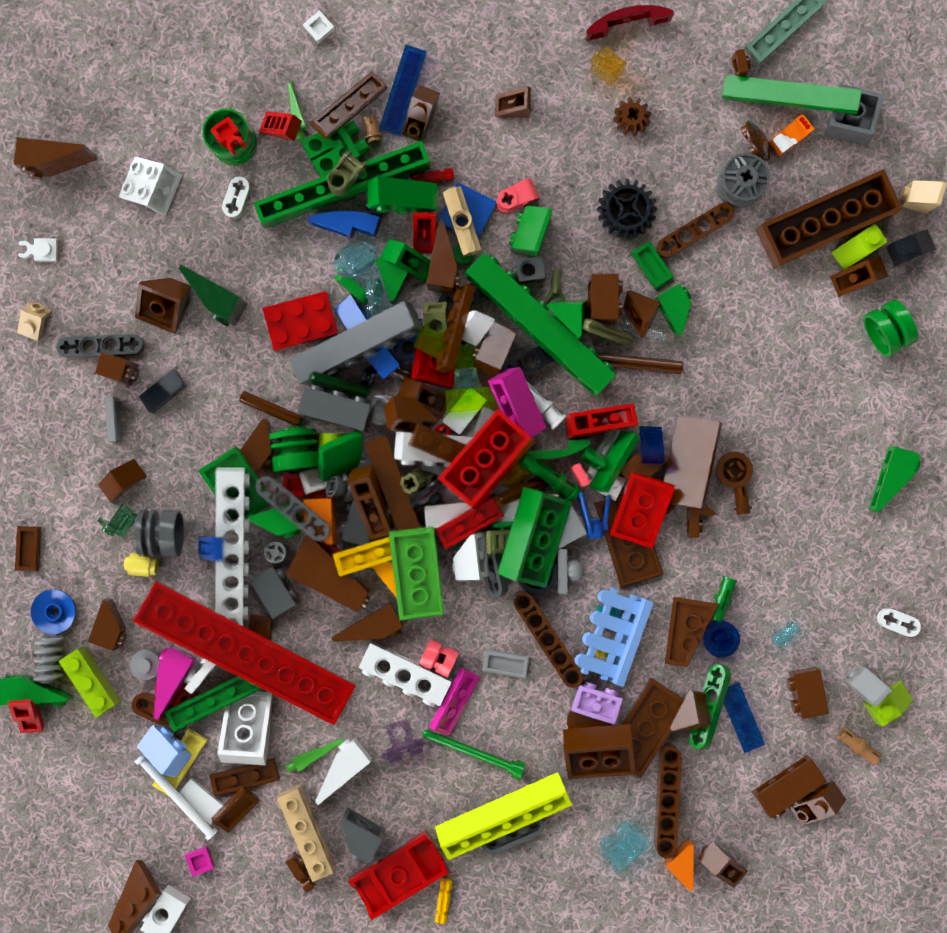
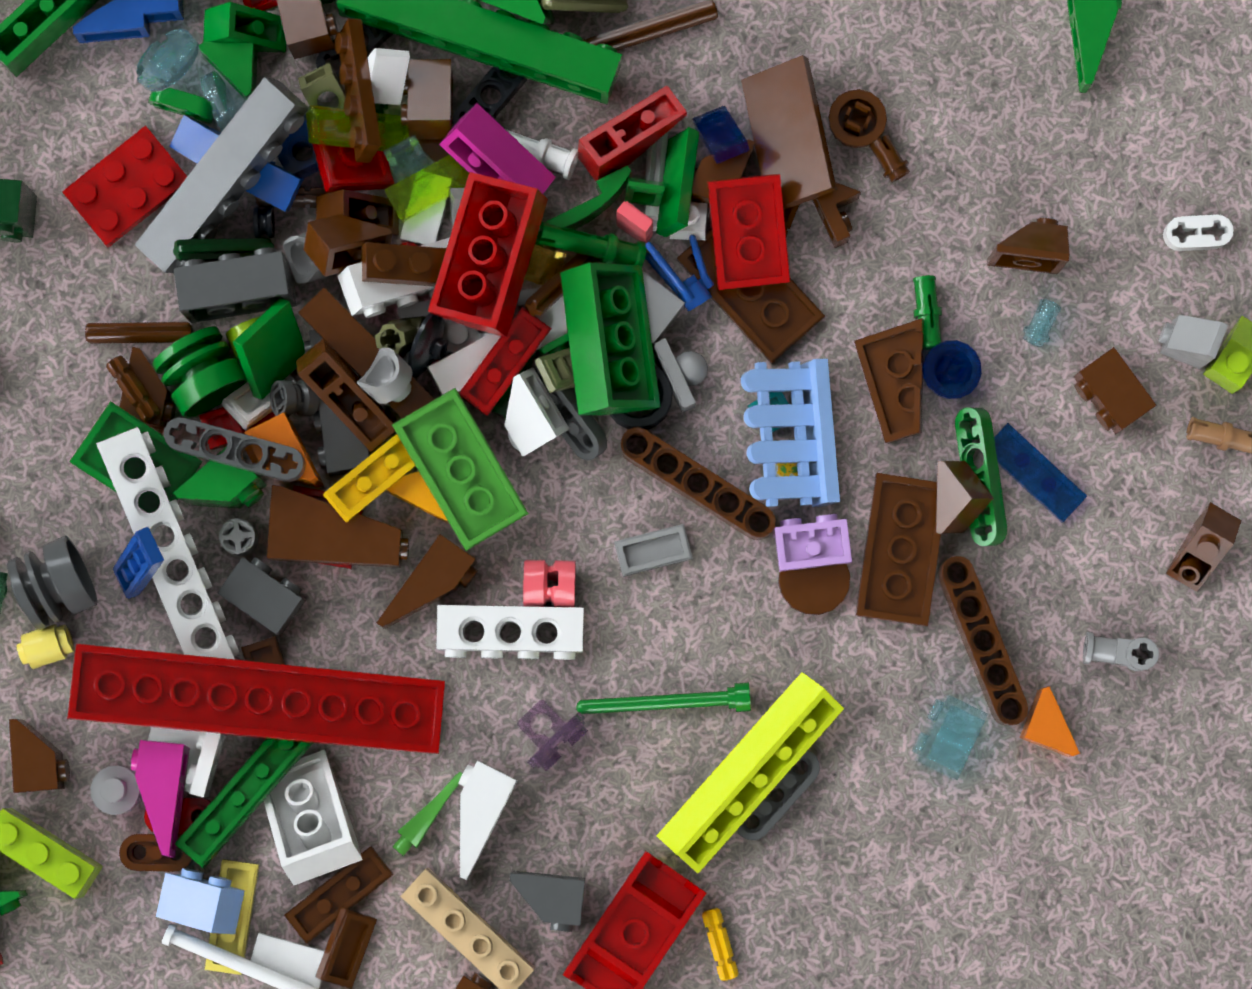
camera: 30 degrees left, 5 degrees down
dark pink plate [429,667,480,736] -> none
reddish brown slope [563,724,636,780] -> none
reddish brown slope [698,841,748,888] -> none
reddish brown brick [751,755,827,819] -> none
none -> reddish brown axle [106,355,160,422]
none -> light grey piece [357,348,413,404]
none -> reddish brown slope [987,218,1070,275]
none -> light grey connector [1083,631,1159,671]

